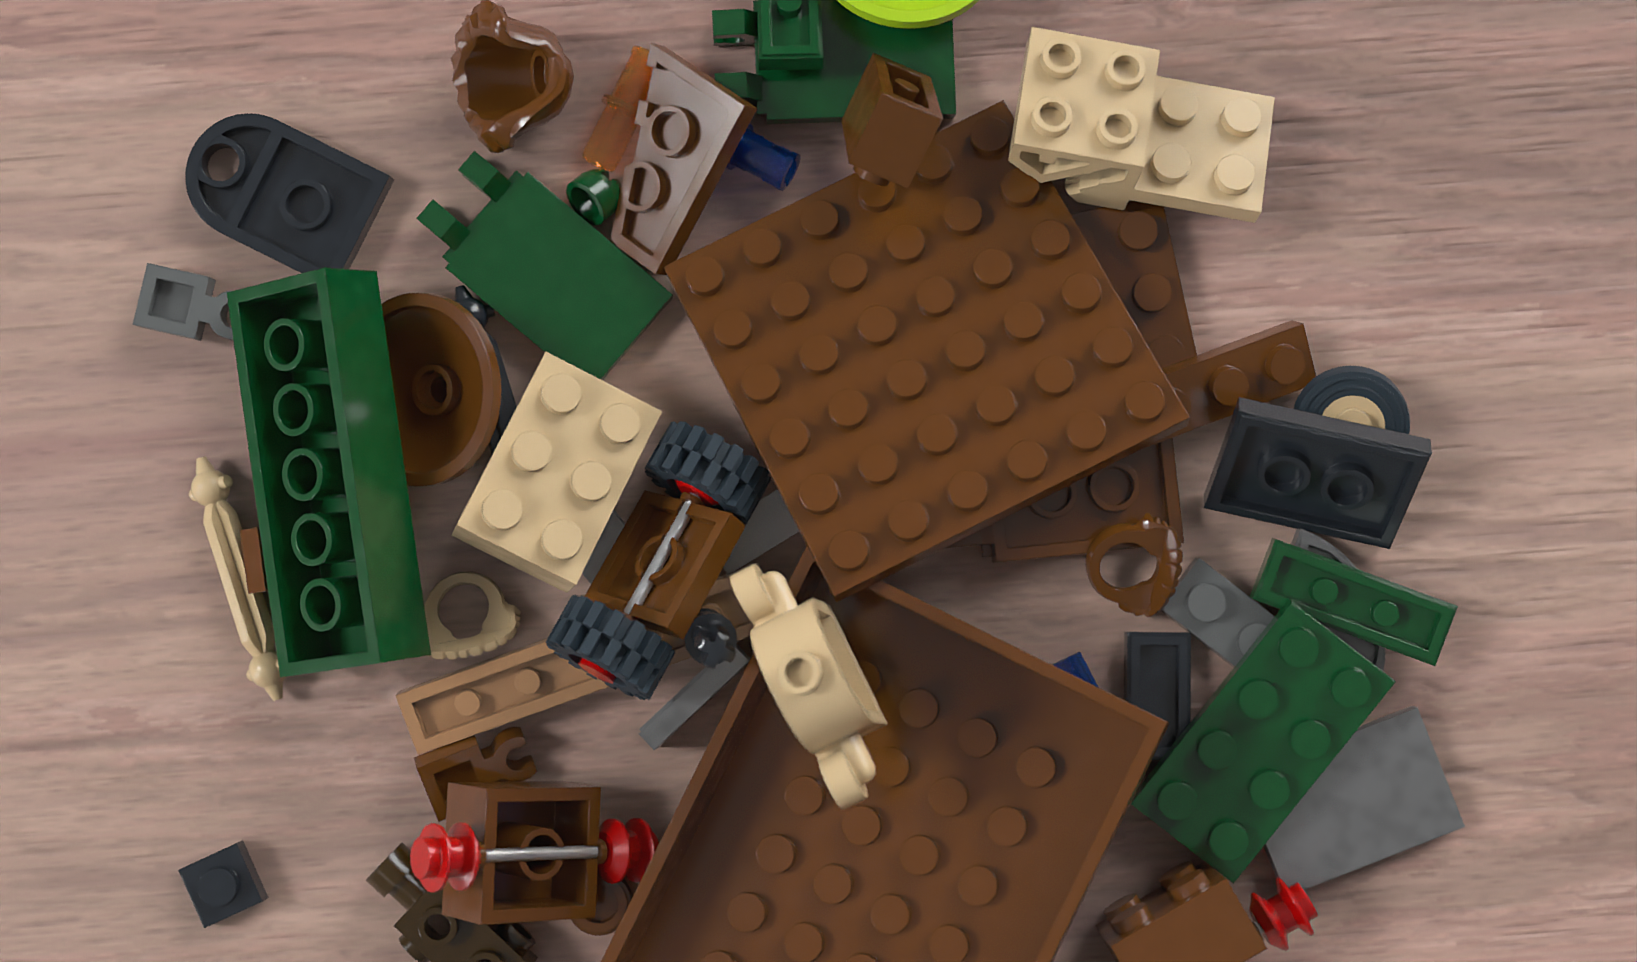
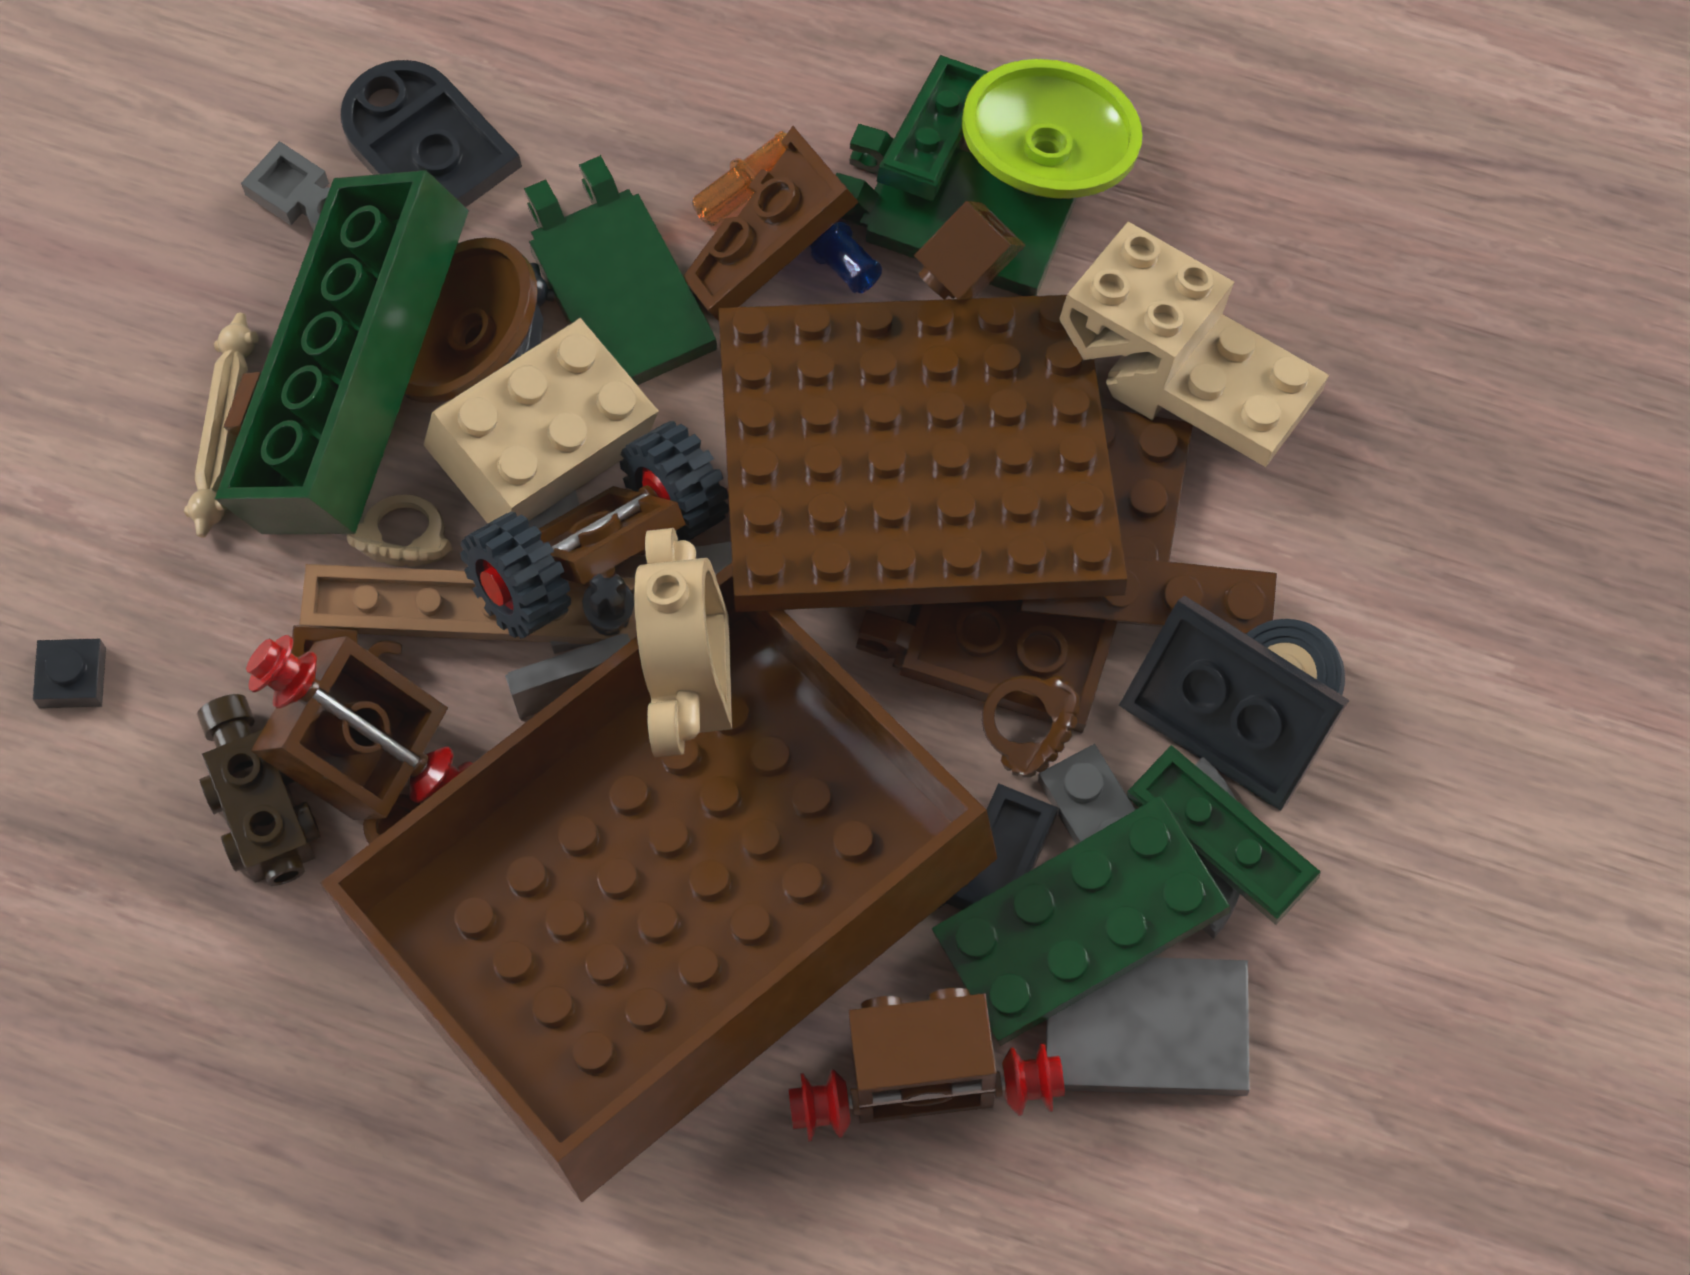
camera: 25 degrees right, 20 degrees down
reddish brown hair [451,0,574,153] -> none
dark green hinge [566,169,621,225] -> none

